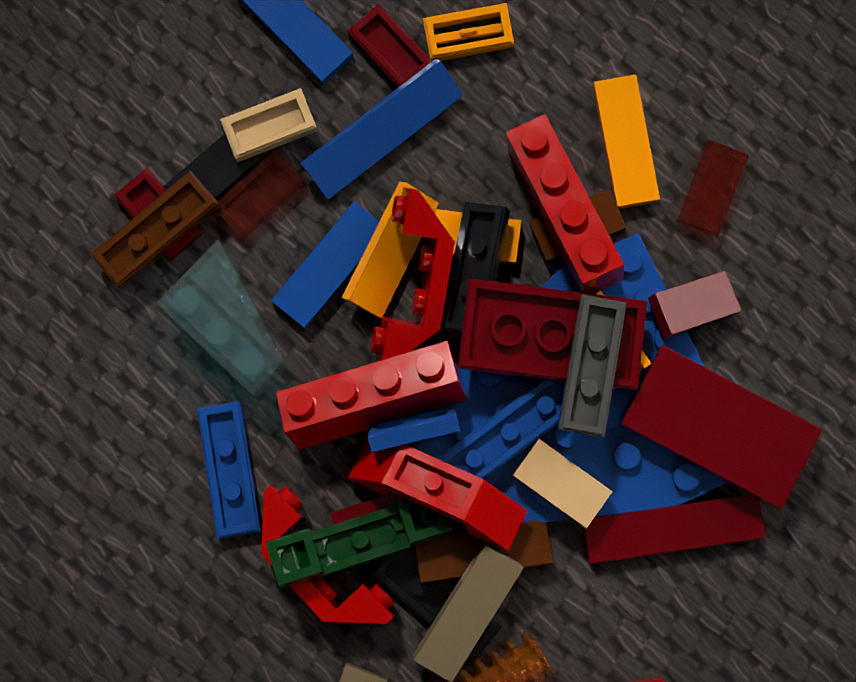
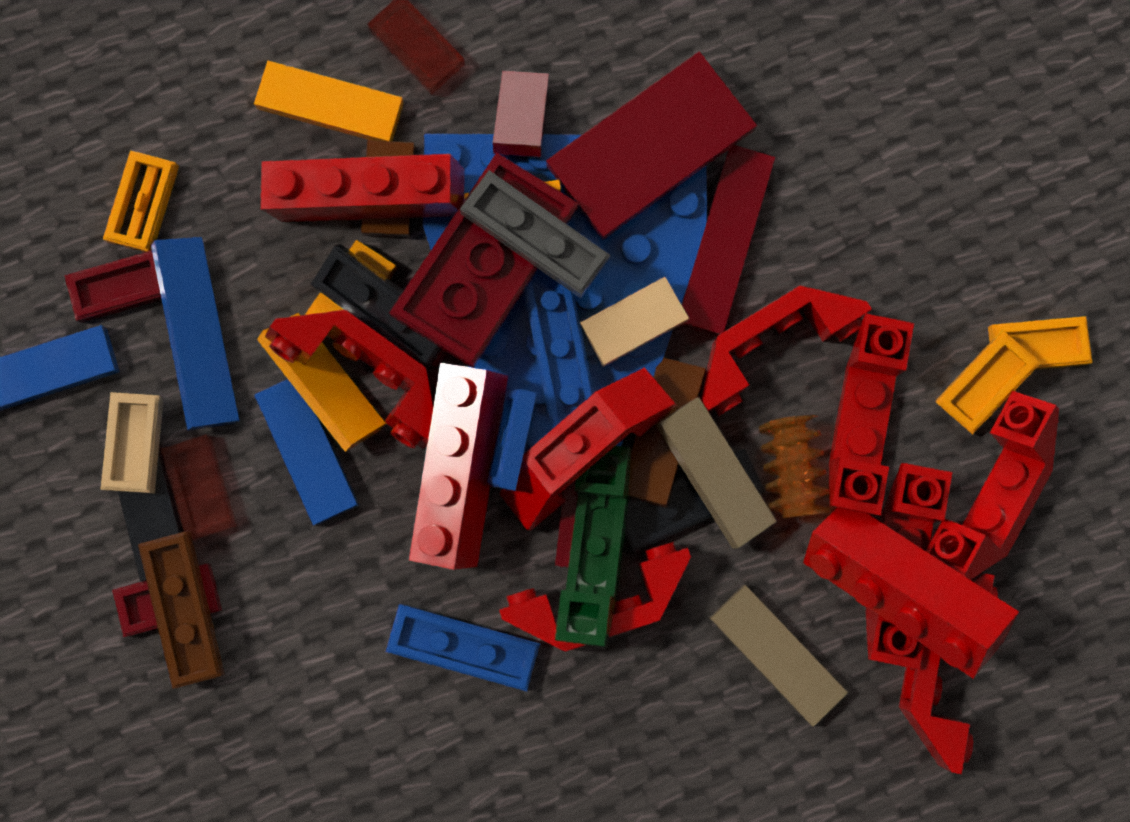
camera: 75 degrees left, 0 degrees up
clear light blue wedge [157,239,289,398] -> none
none -> red slope [700,286,872,416]

